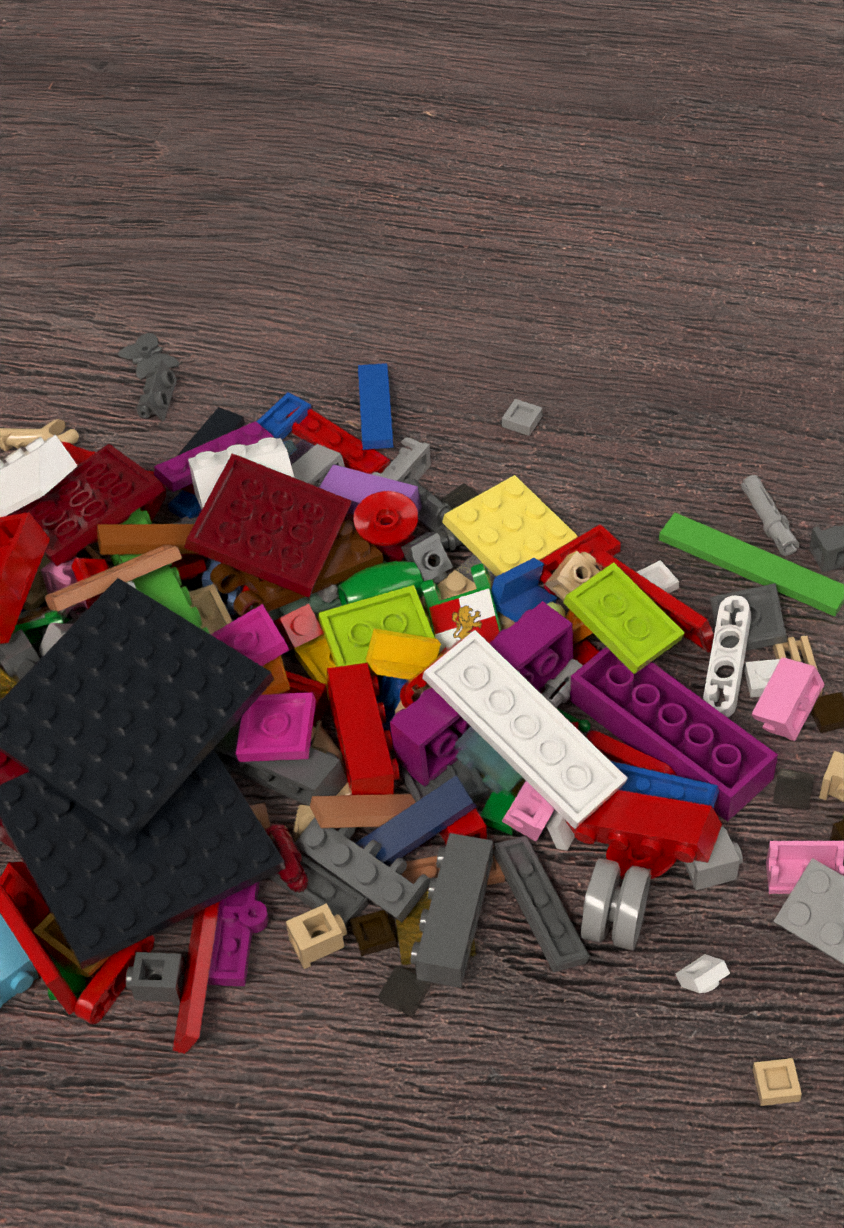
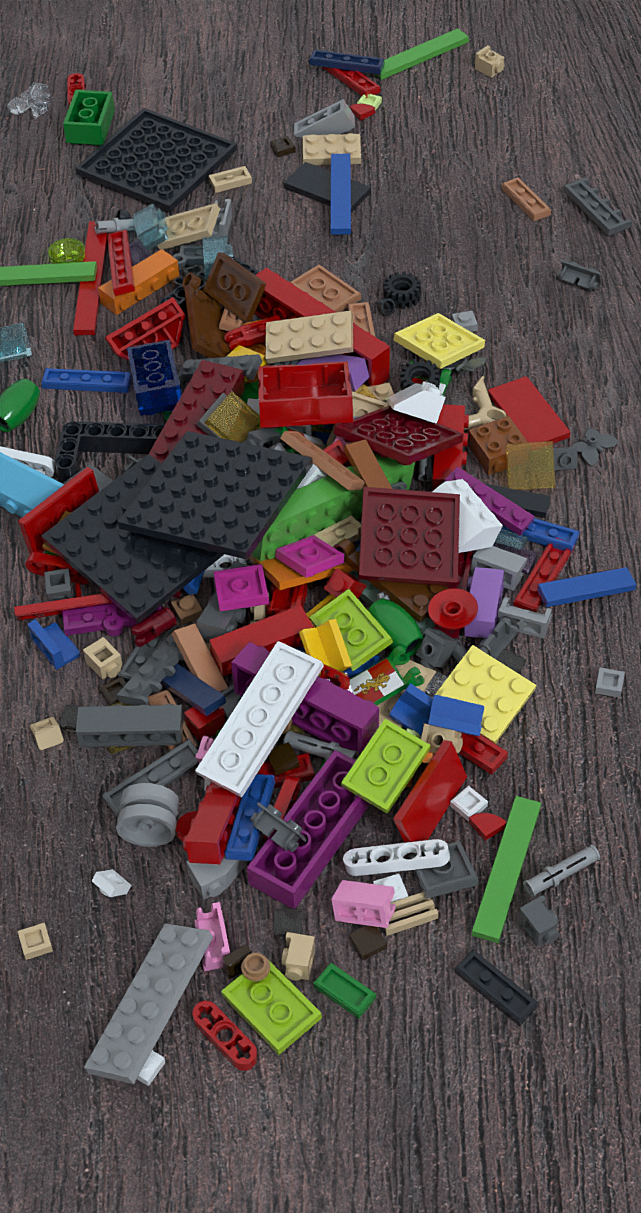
camera: 75 degrees right, 0 degrees up
none -> blue panel [27,619,81,670]
none -> tan slope [30,717,63,750]
none -> dark grey hinge [250,802,307,852]
none -> blue panel [427,695,484,736]
none -> dark orange brick [468,416,530,475]
none -> red tile [469,813,507,841]
none -> red tile [488,376,571,452]
none -> clear yellow tile [506,441,555,490]

